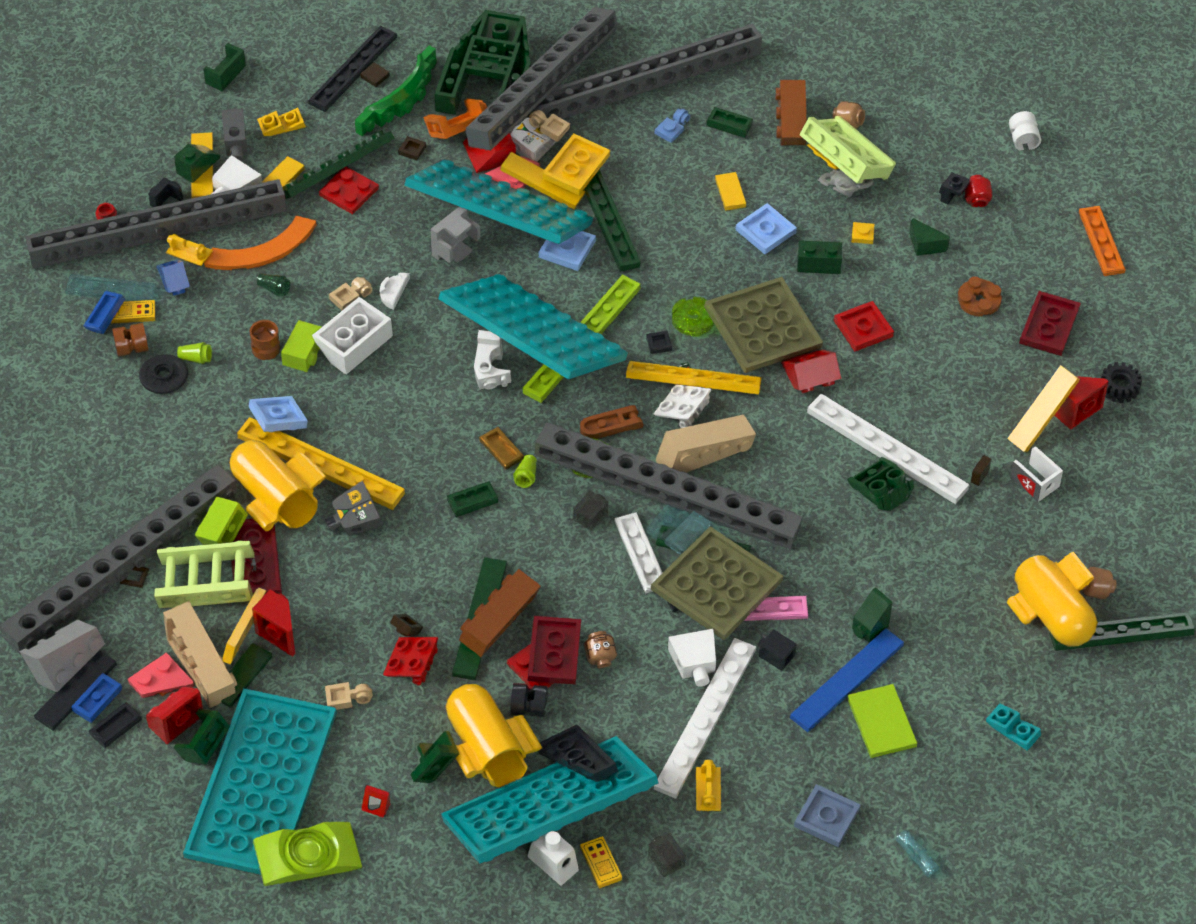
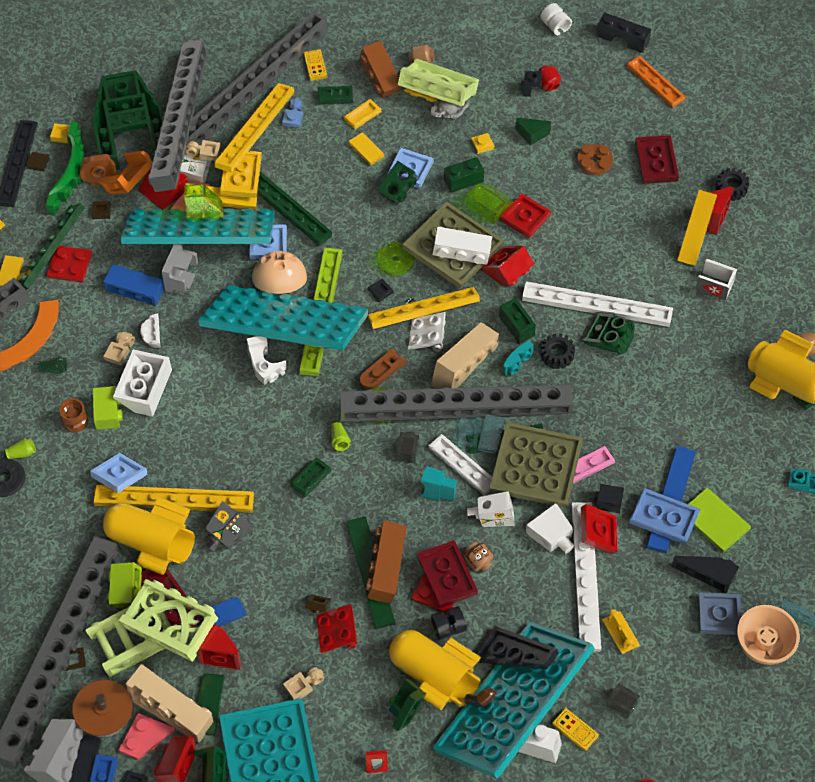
camera: 25 degrees left, 5 degrees up
yellow tile [222,588,266,664] -> none
pearl gold tile [479,427,524,470] -> none
dark green slope [852,587,893,642] -> none
dark brown tile [971,455,992,486] -> none
none -> yellow plate [50,123,70,143]
none -> dark orange piece [73,680,133,737]
none -> dark orange plate [80,154,116,186]
none -> blue brick [103,265,165,306]
none -> yellowish green fence [119,579,218,662]
none -> clear neon green slope [185,184,223,220]
none -> blue tile [200,596,246,627]
none -> yellow plate [215,83,294,173]
none -> light nougat piece [252,251,307,294]
none -> yellow tile [304,49,327,81]
none -> yellow tile [344,99,381,129]
none -> dark green brick [377,161,418,205]
none -> teal piece [421,466,458,502]
none -> white brick [433,227,492,265]
none -> reddish brown arm [464,688,496,707]
none -> clear neon green slope [466,183,514,225]
none -> white torso [467,491,515,527]
none -> dark green panel [499,298,536,344]
none -> teal slope [503,340,534,376]
none -> black tyre [540,333,575,369]
none -> red plate [581,504,618,554]
none -> black arch [596,12,651,53]
none -> medium blue tile [629,488,700,545]
none -> black slope [672,556,739,594]
none -> light nougat piece [737,605,800,665]

